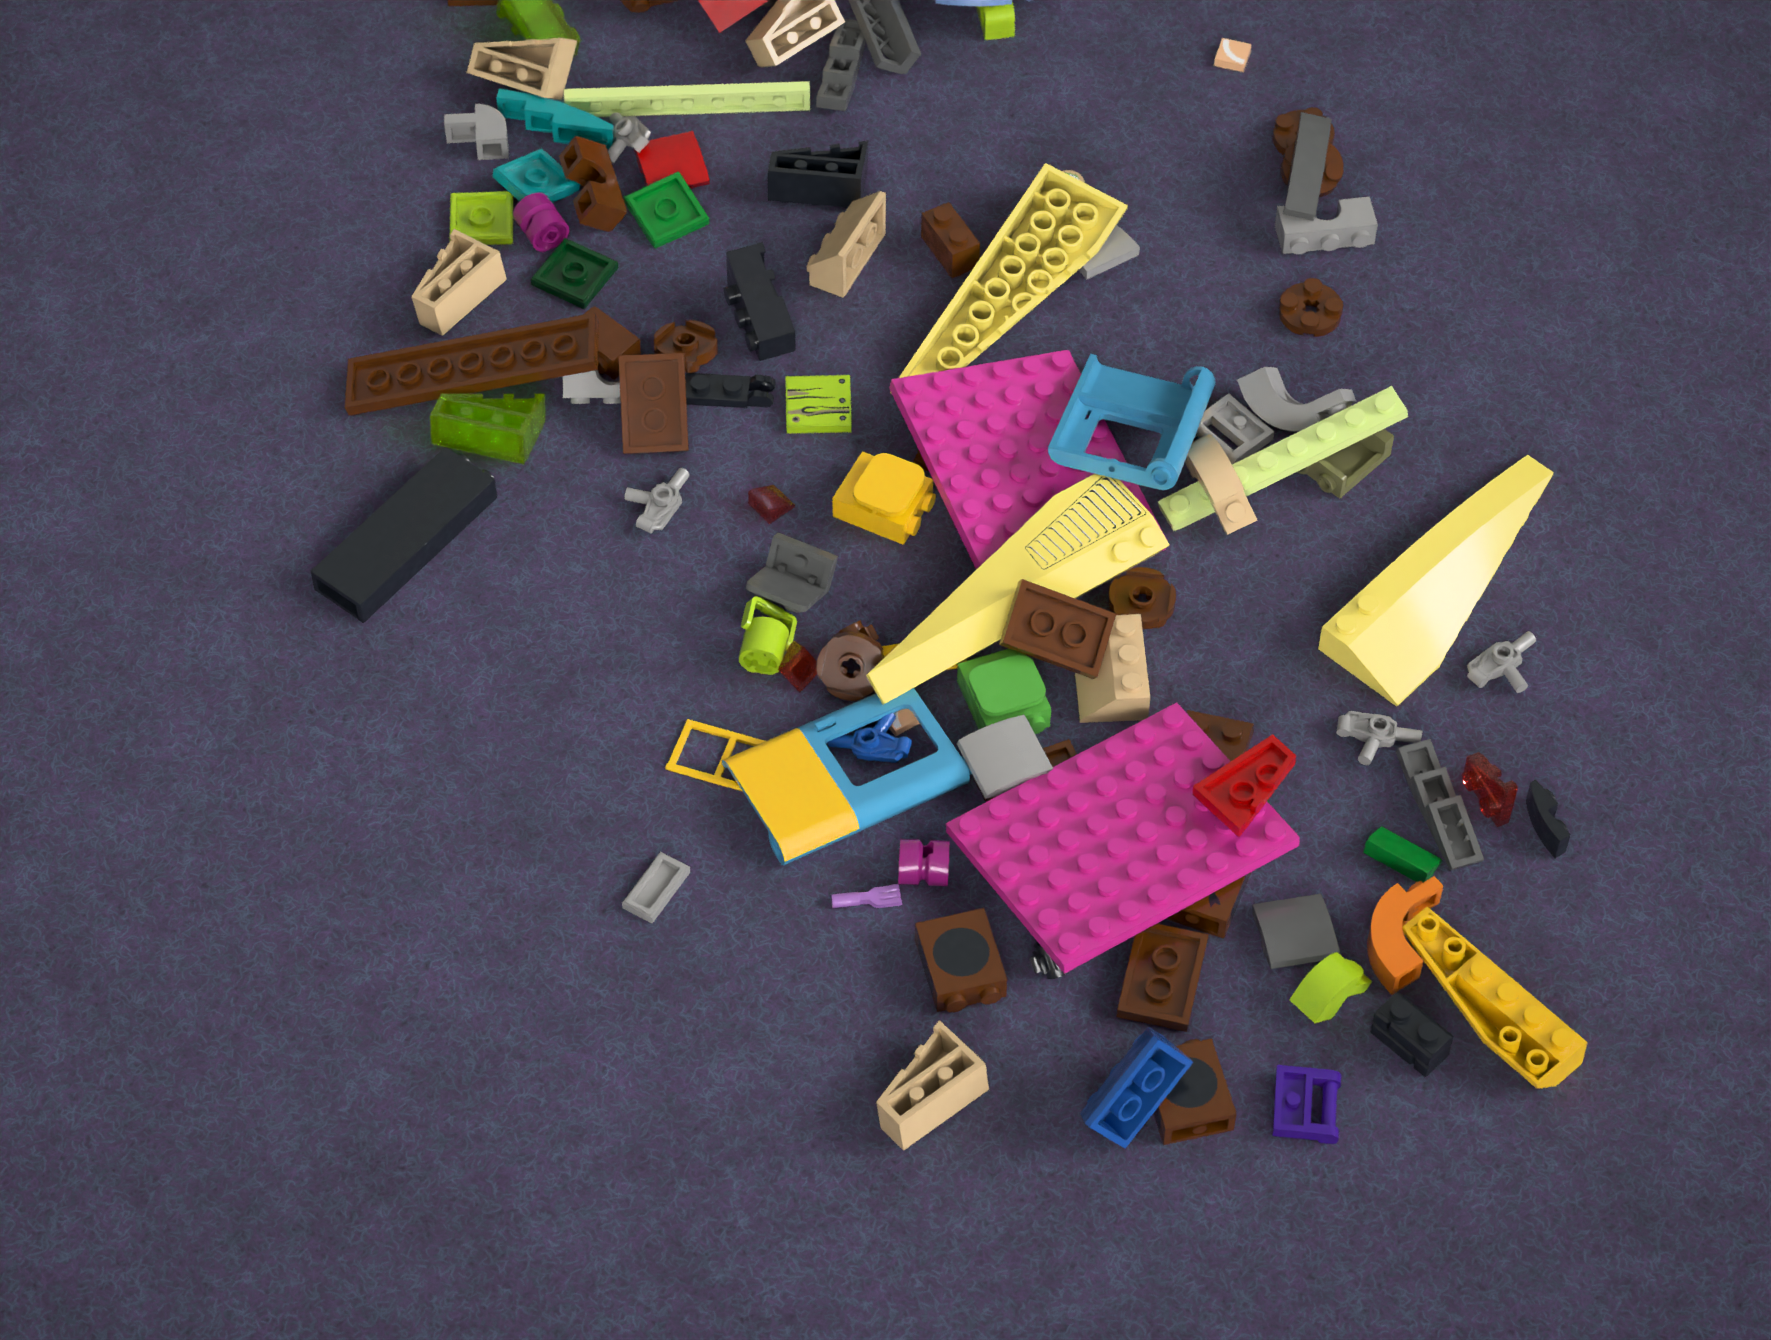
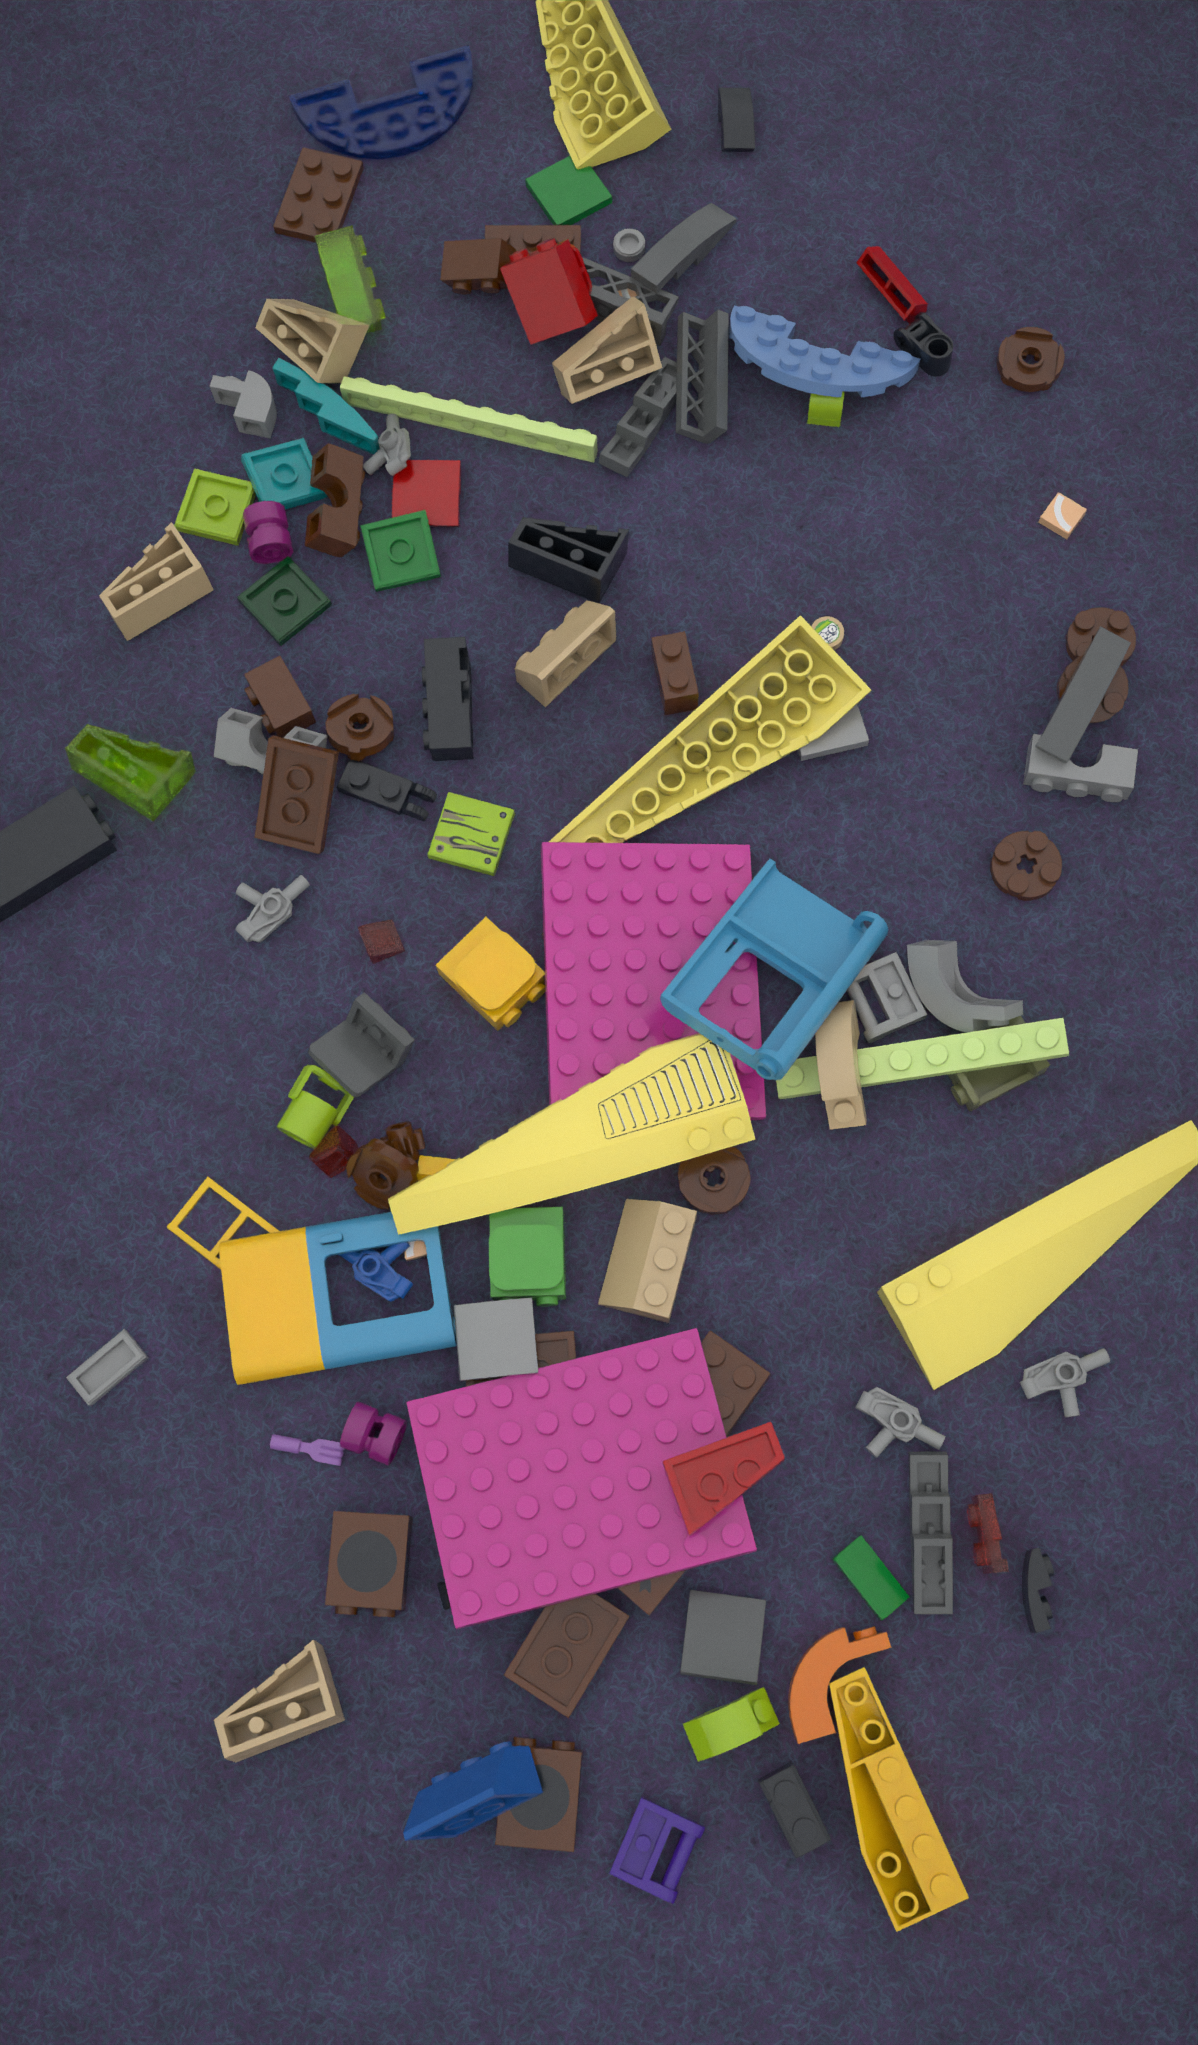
camera: 25 degrees right, 20 degrees up
reddish brown plate [345,313,599,416] -> none
reddish brown plate [999,579,1116,679] -> none

